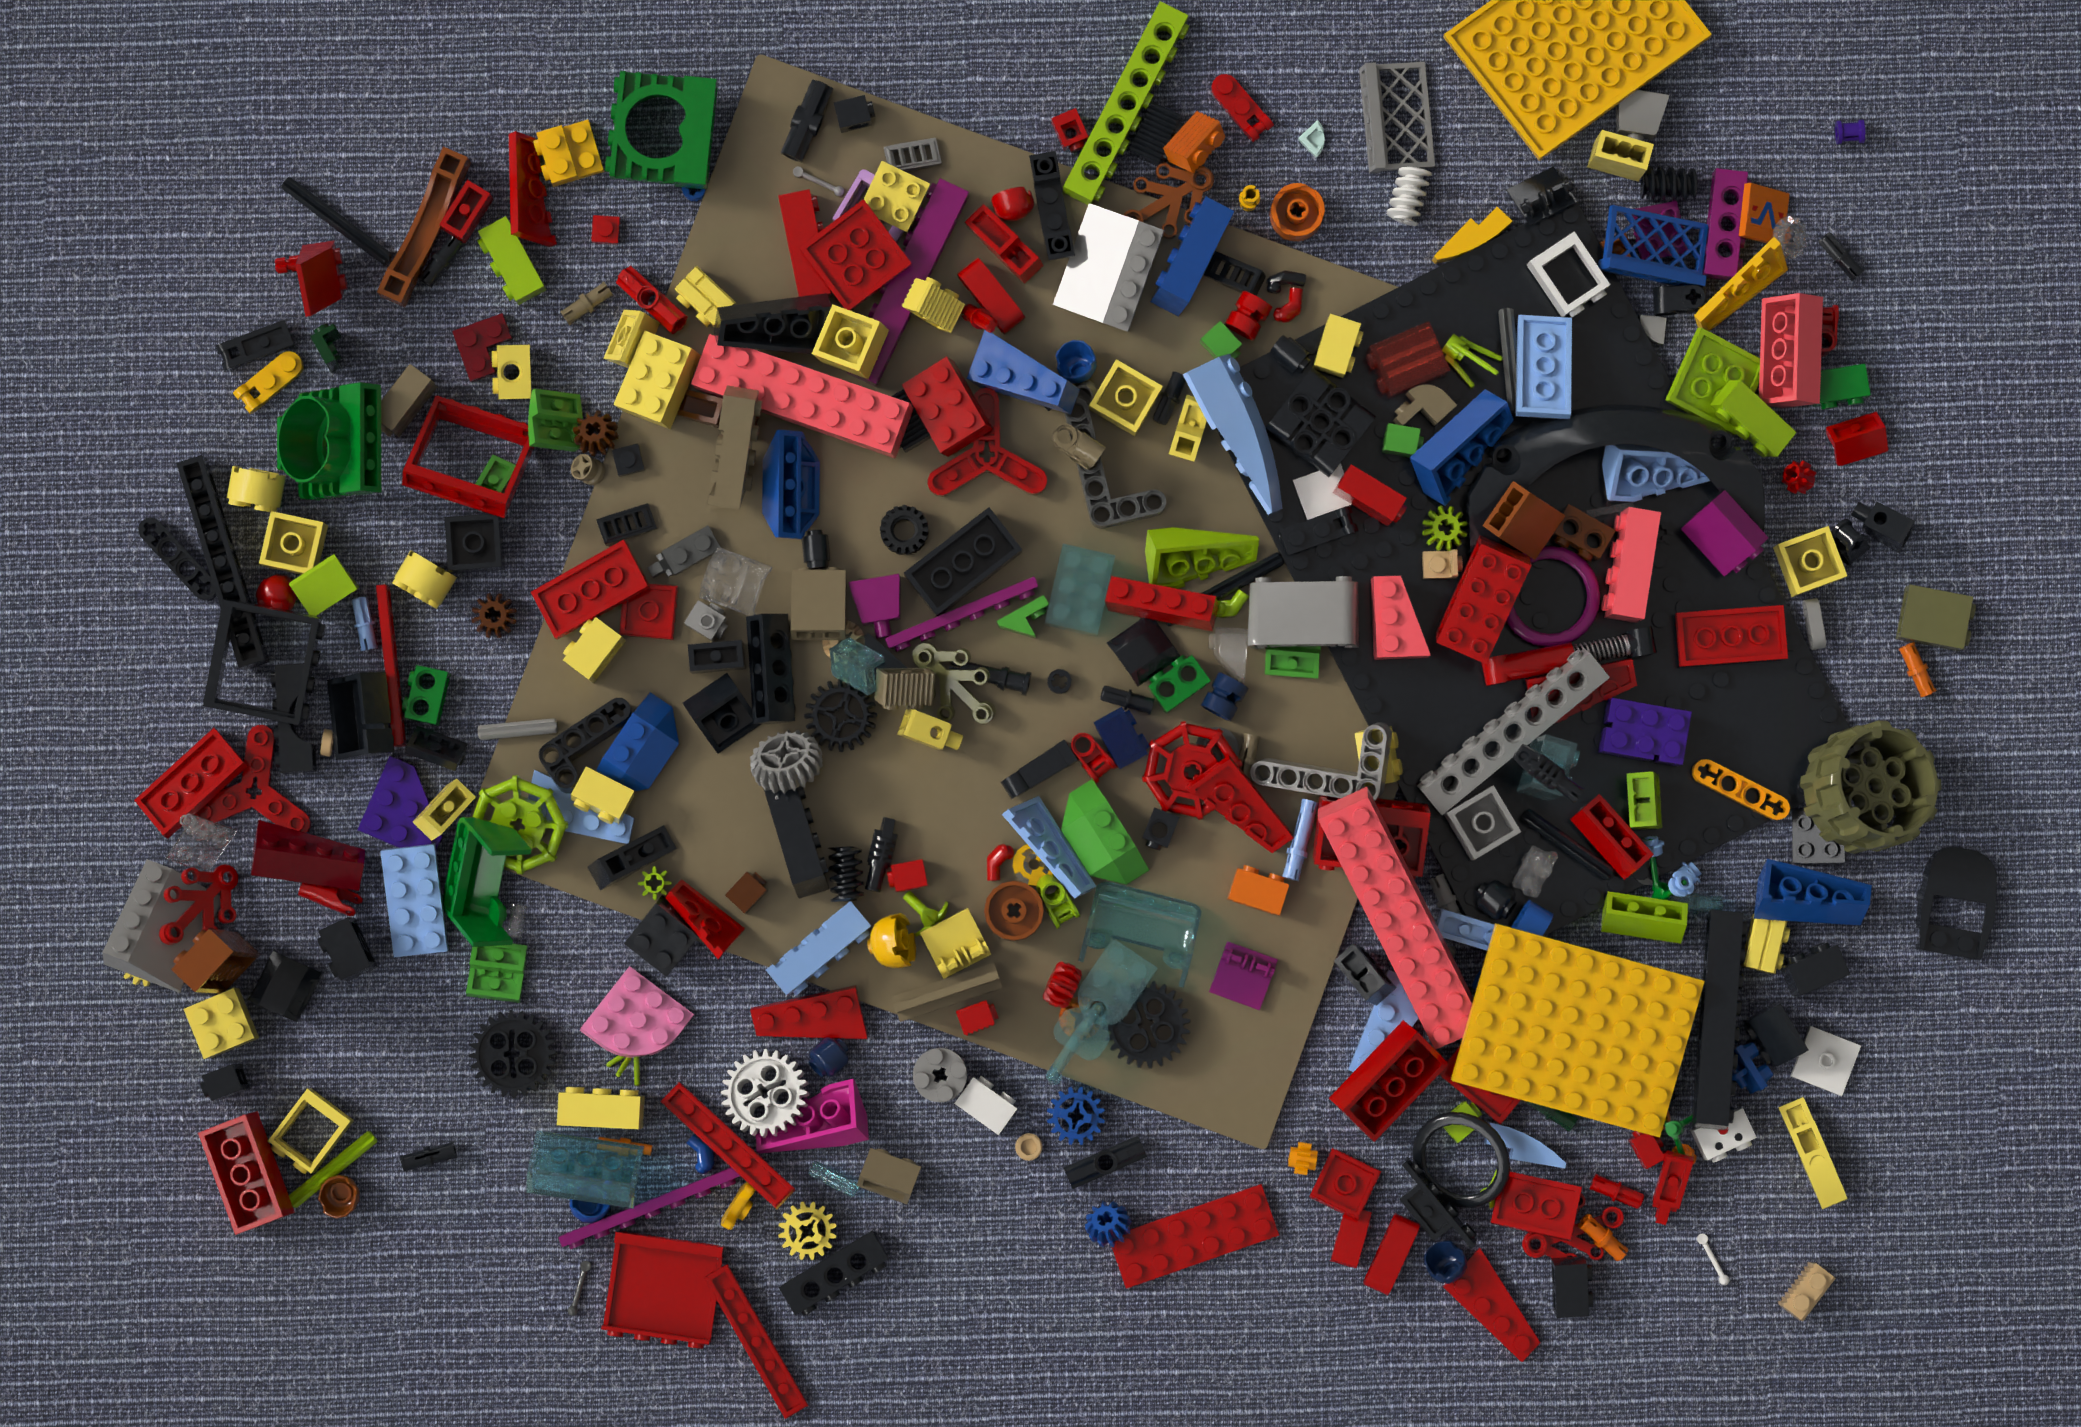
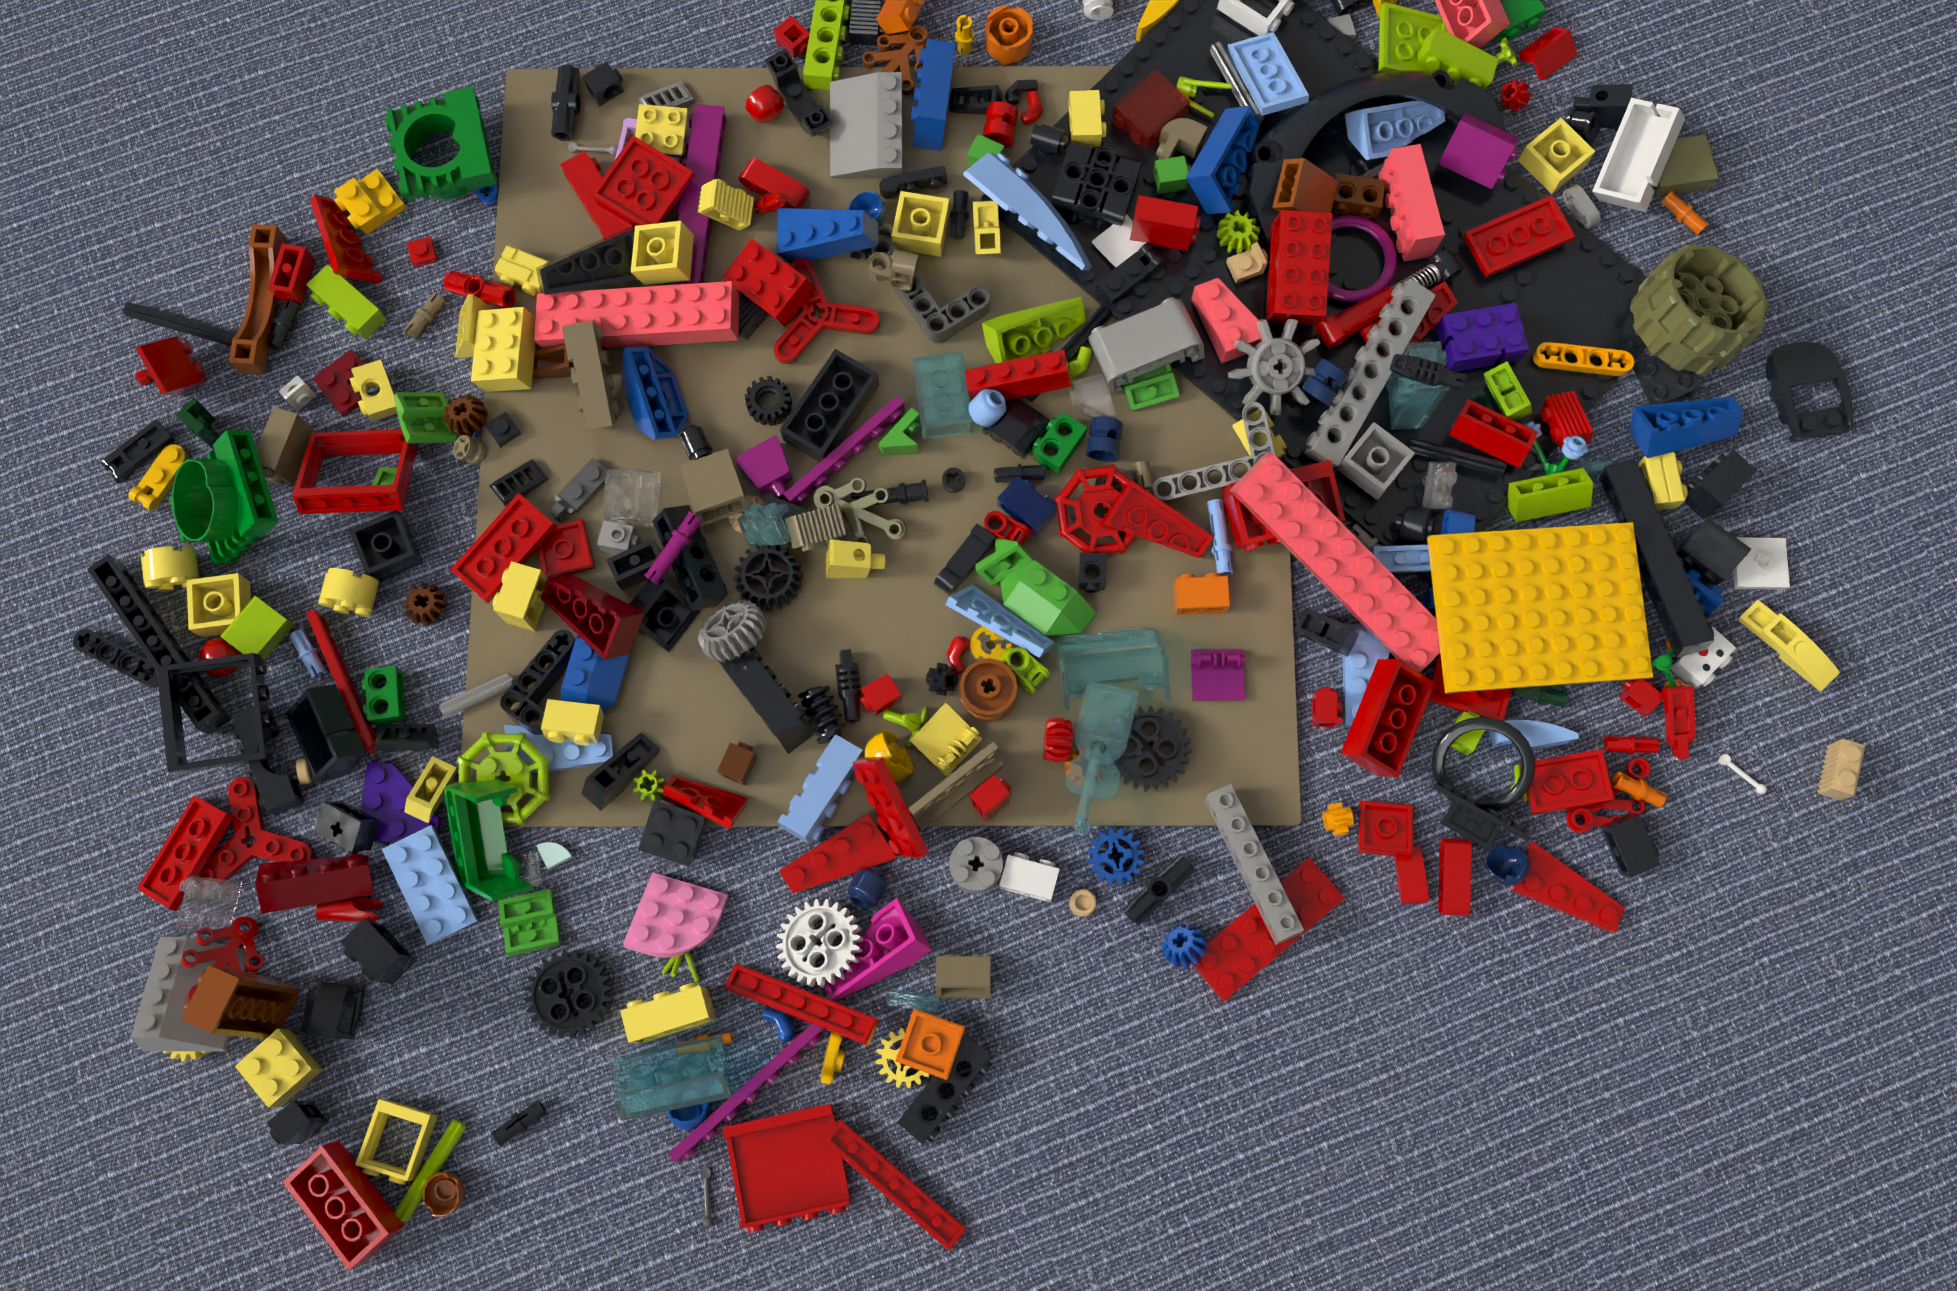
camera: 15 degrees left, 10 degrees down
red slope [964,204,1044,284] -> none
none -> white bracket [279,376,317,411]
none -> black brick [314,801,380,854]
none -> light aqua tile [536,842,573,870]
none -> dark red wedge [540,574,644,660]
none -> magenta pin [644,511,703,585]
none -> red plate [852,757,929,858]
none -> black hinge [879,166,948,199]
none -> orange tile [895,1009,966,1080]
none -> black gear [925,662,958,696]
none -> light blue head [968,389,1006,427]
none -> bright green slope [975,539,1033,586]
none -> light grey brick [1205,784,1304,945]
none -> light grey gear [1228,319,1320,415]
none -> dark blue wheel [1302,358,1349,406]
none -> red brick [1312,687,1342,728]
none -> lime plant [1494,37,1518,67]
none -> red brick [1541,390,1594,450]
none -> white piece [1593,98,1685,212]

